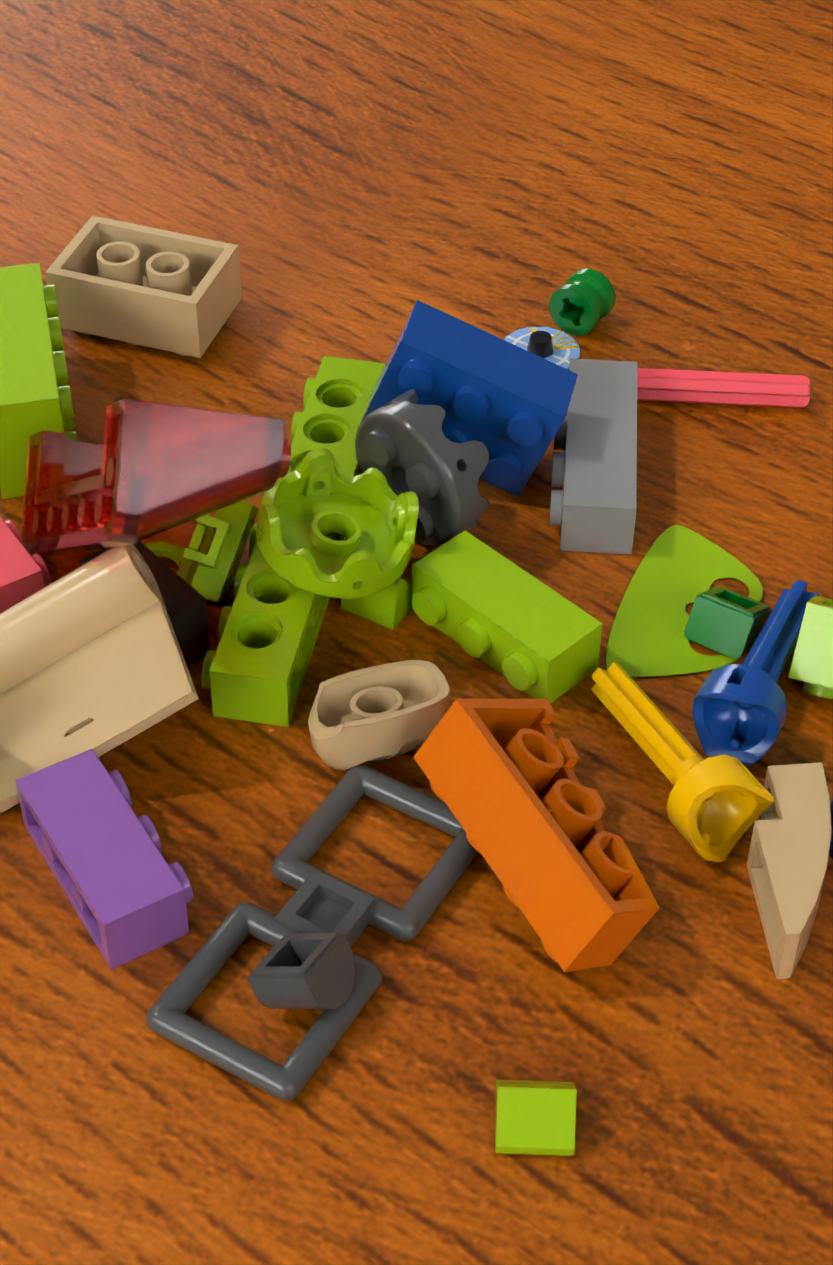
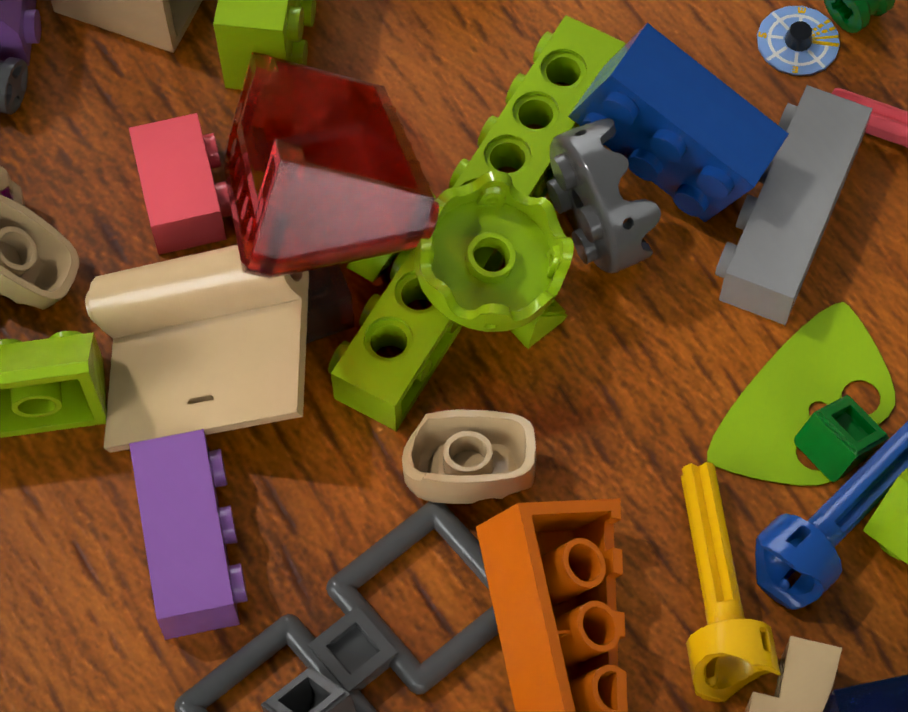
camera: 20 degrees right, 20 degrees up
lime brick [412,530,603,704] -> none

